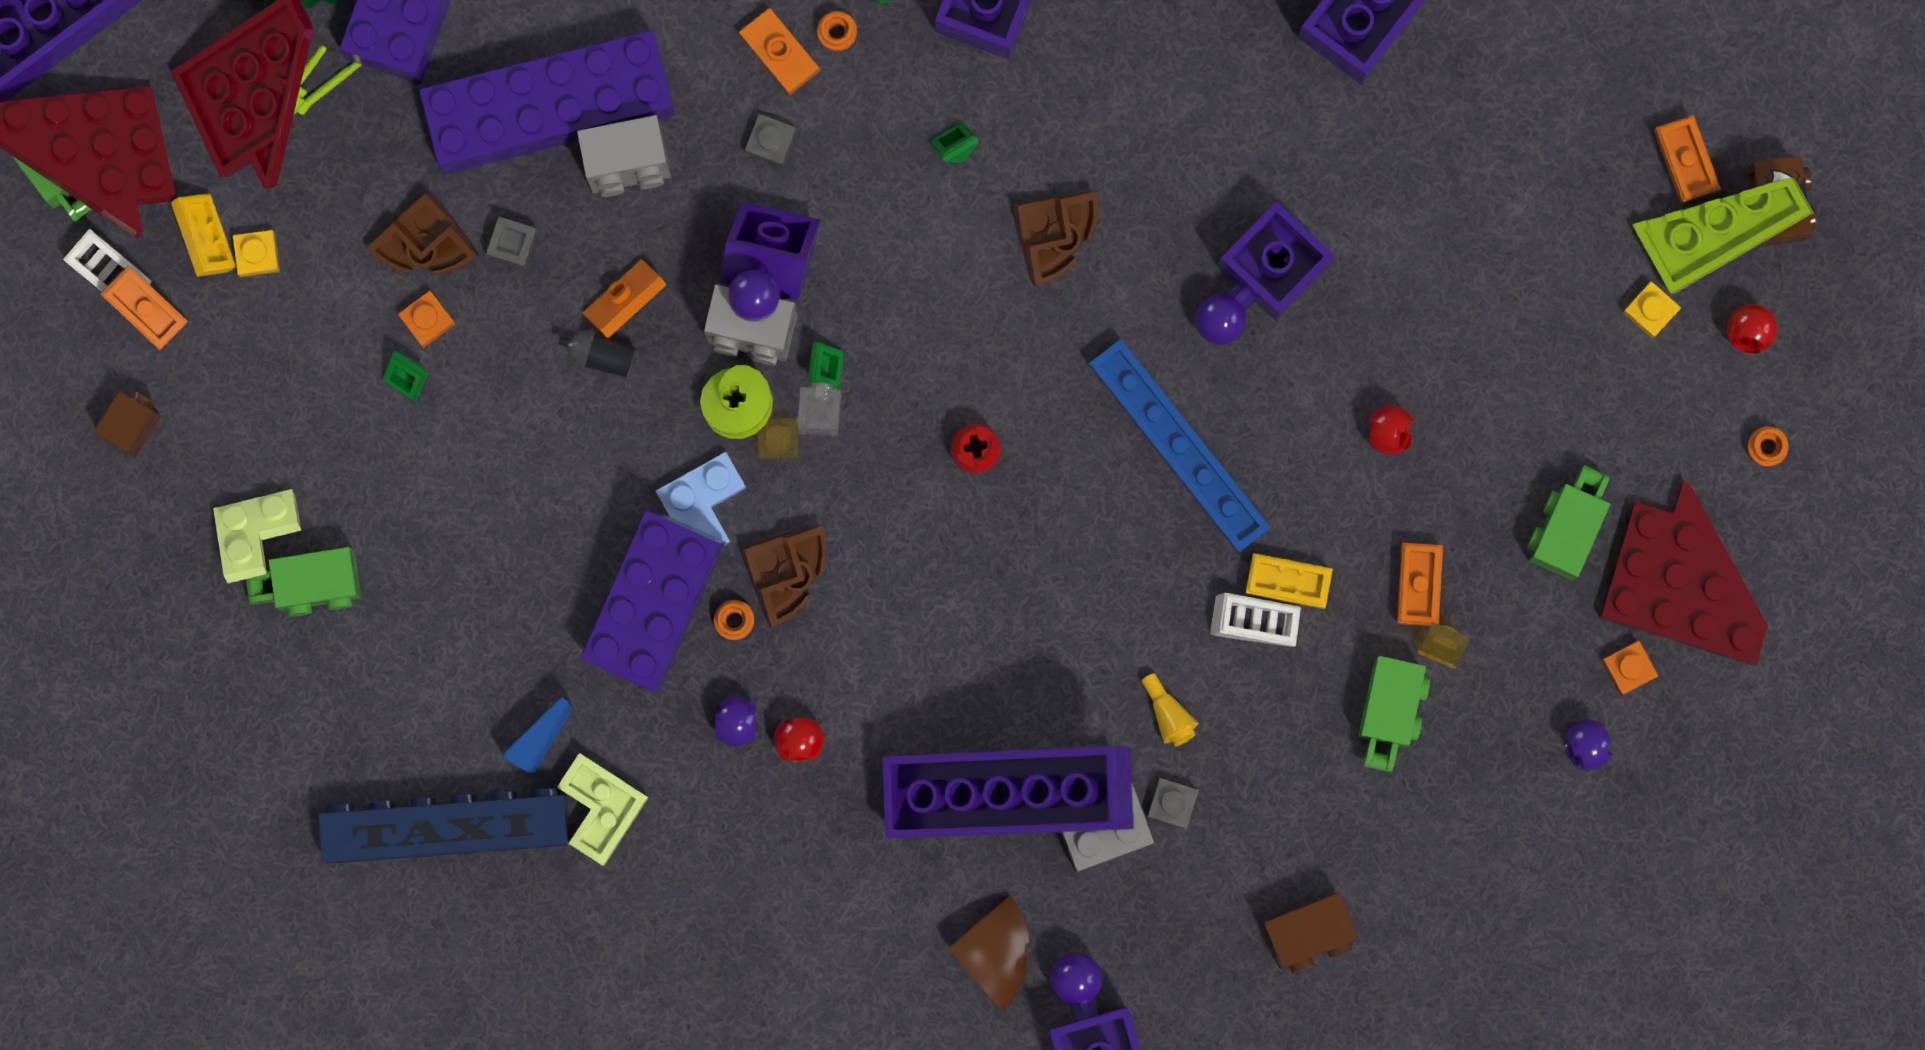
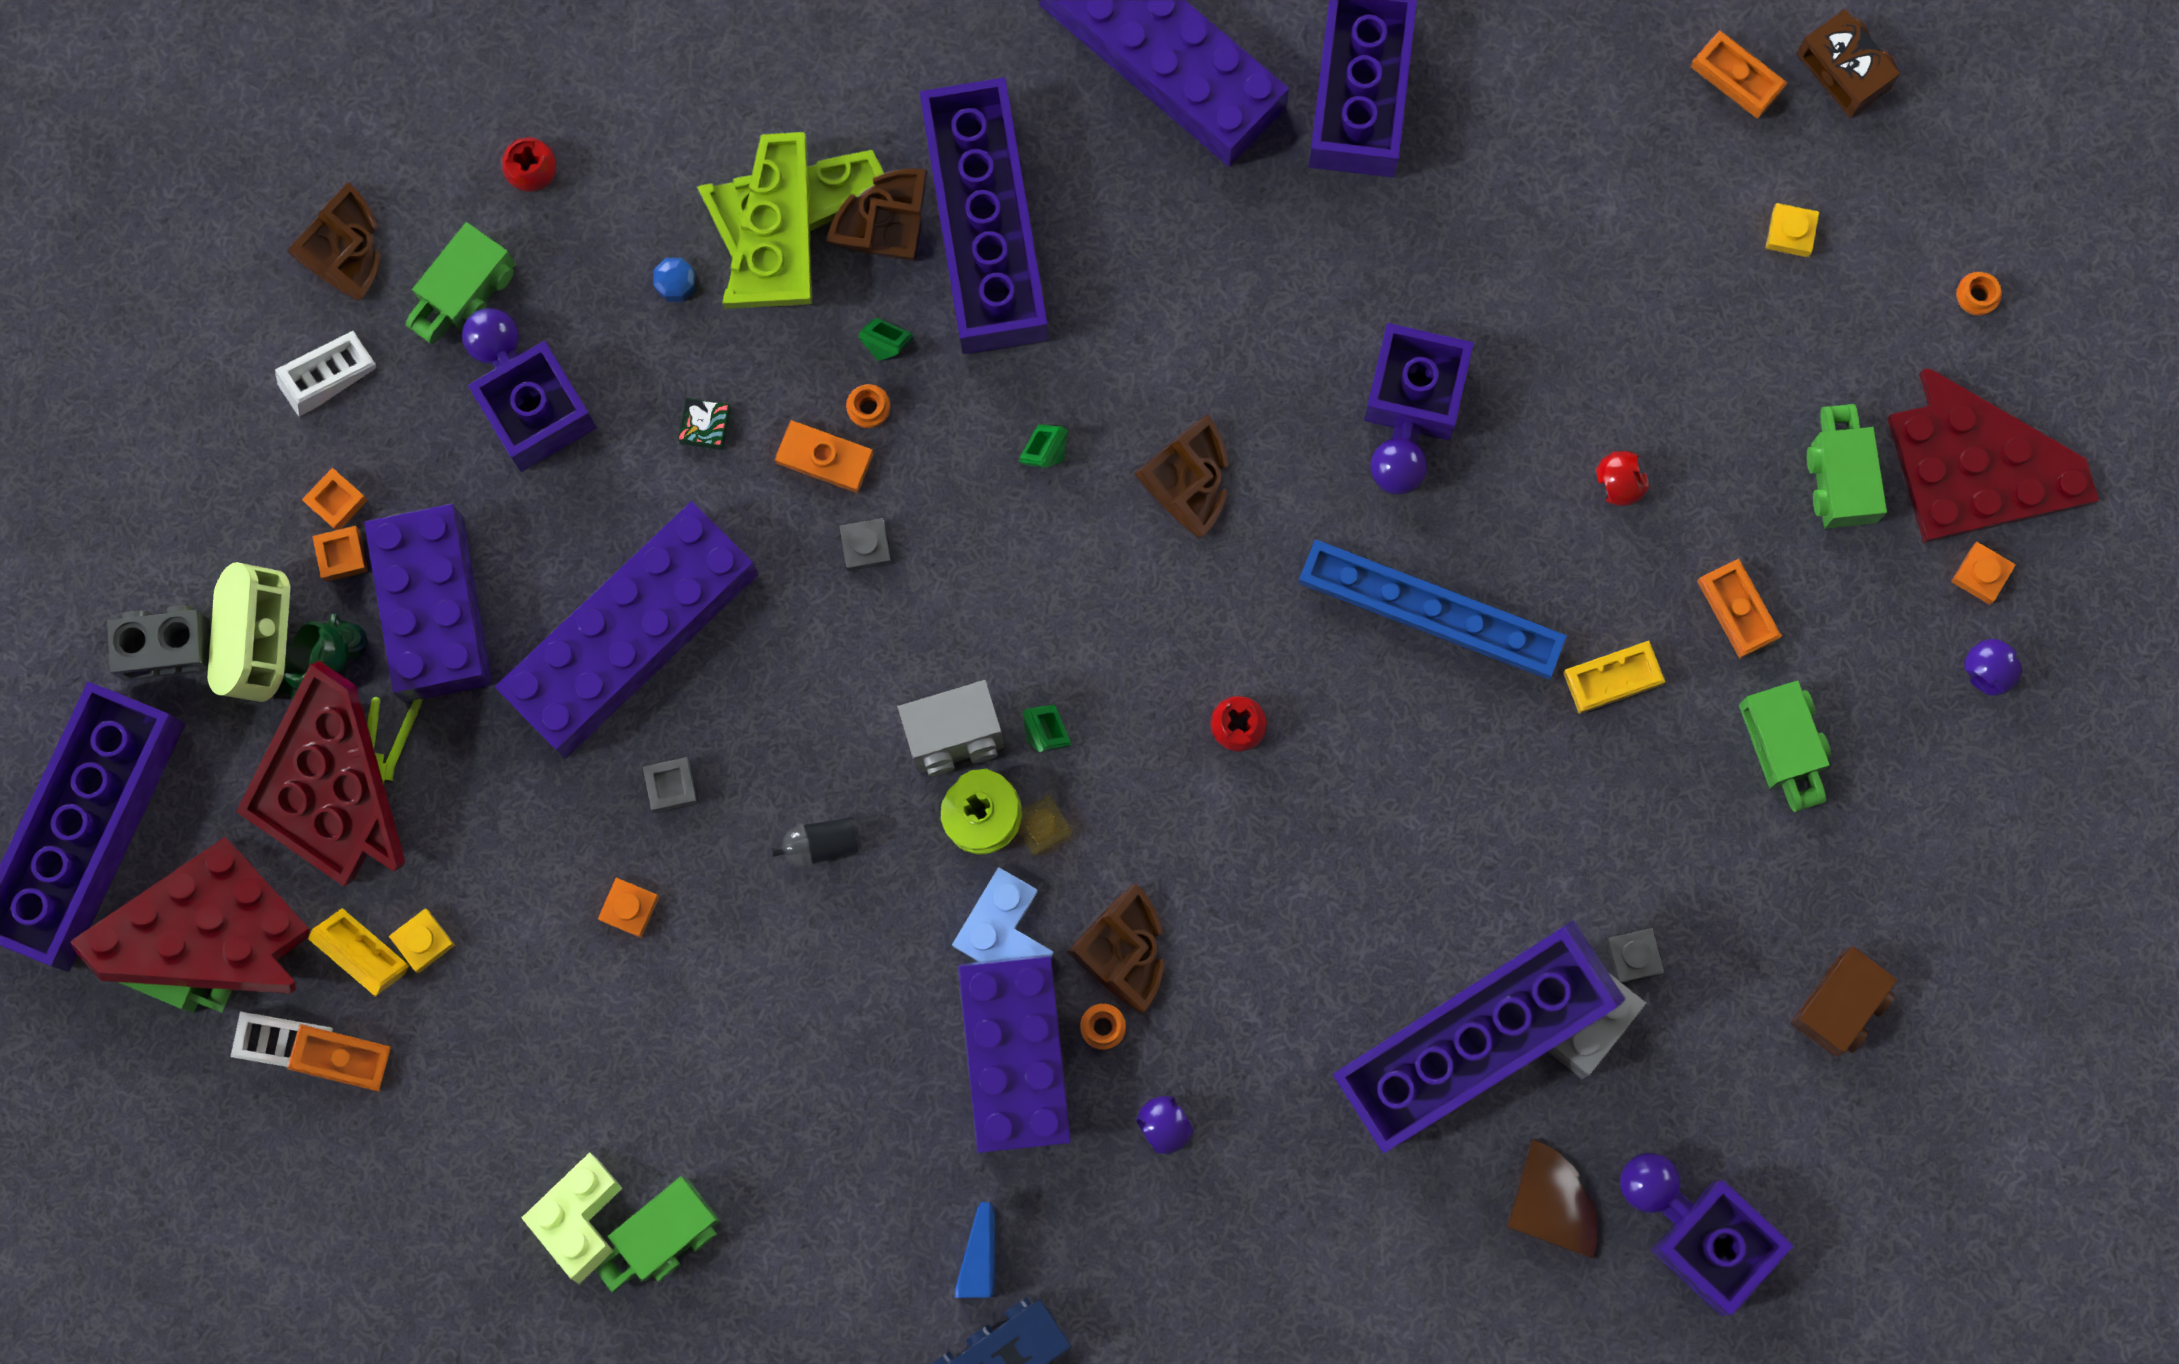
camera: 25 degrees left, 5 degrees down
reddish brown brick [94,391,161,457] -> none
reddish brown brick [365,190,478,275] -> none
green slope [382,351,428,402] -> none
yellowish green plate [557,753,648,866] -> none
light grey piece [577,115,671,197] -> none
orange plate [583,259,667,339] -> none
dark purple brick [720,201,820,322] -> none
red piece [773,718,825,762] -> none
clear brick [797,383,842,437] -> none
yellow cone [1141,673,1199,746] -> none
white slope [1210,593,1301,647] -> none
clear yellow plate [1417,622,1470,669] -> none
lime wing [1632,177,1814,294] -> none
red piece [1727,304,1778,354] -> none

